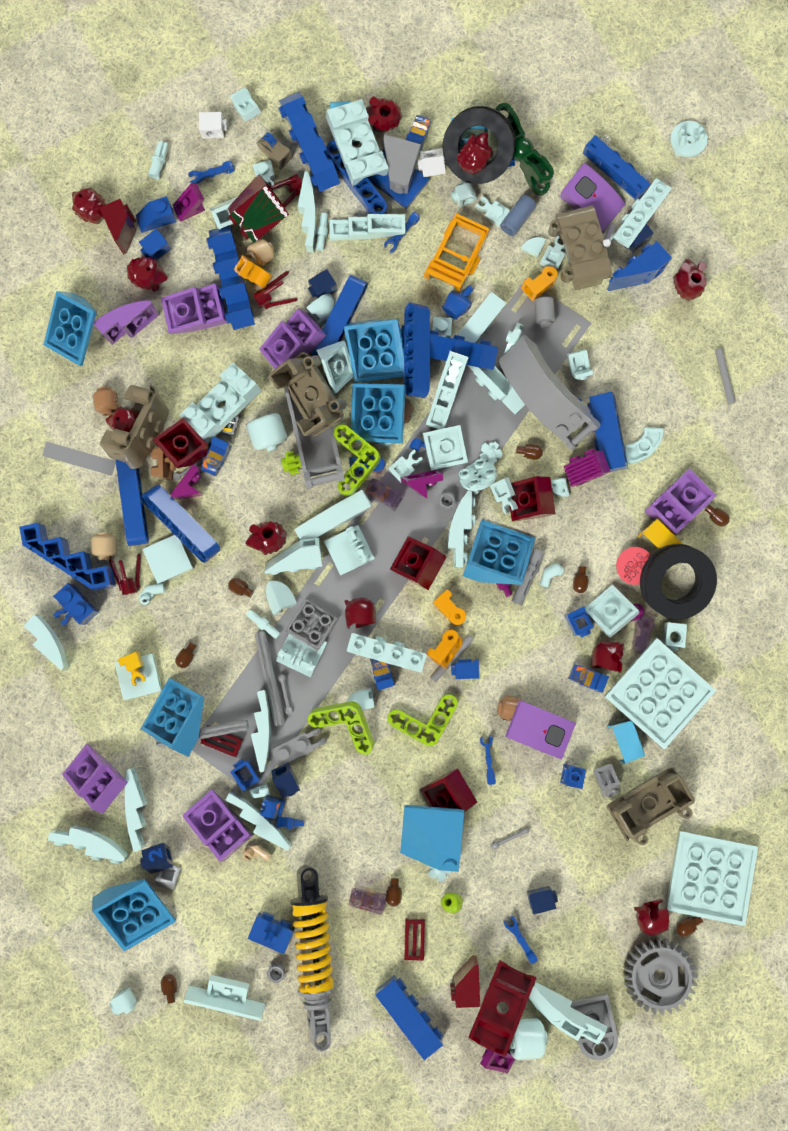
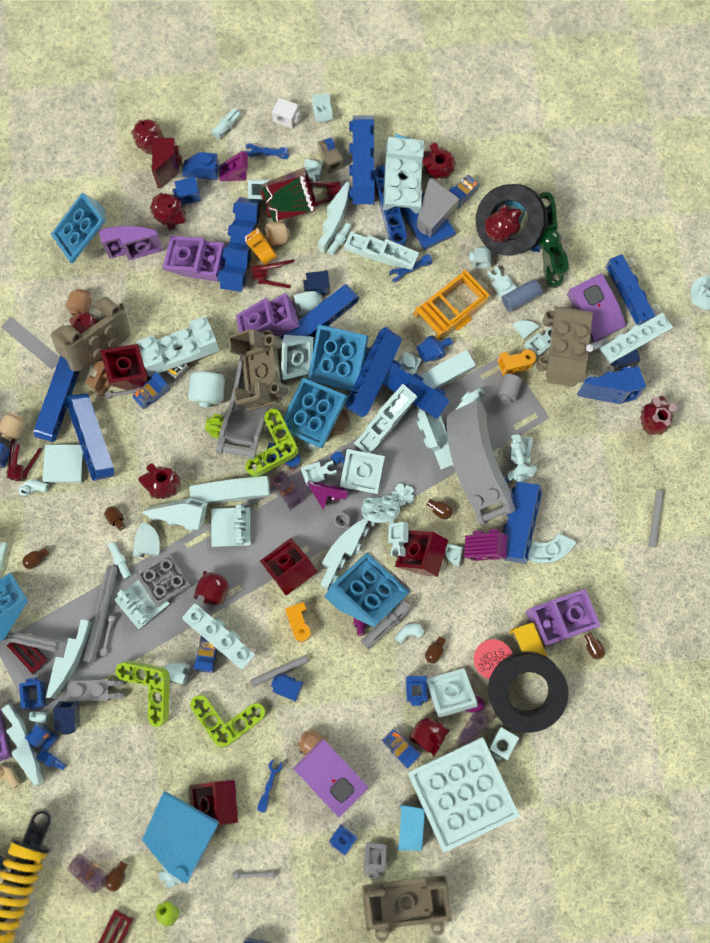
camera: 20 degrees right, 10 degrees down
magenta slope [171,464,203,500] -> none
white brick [417,148,446,177] -> none
light orange leg [426,630,463,669] -> none
none -> light aqua piece [507,434,537,482]

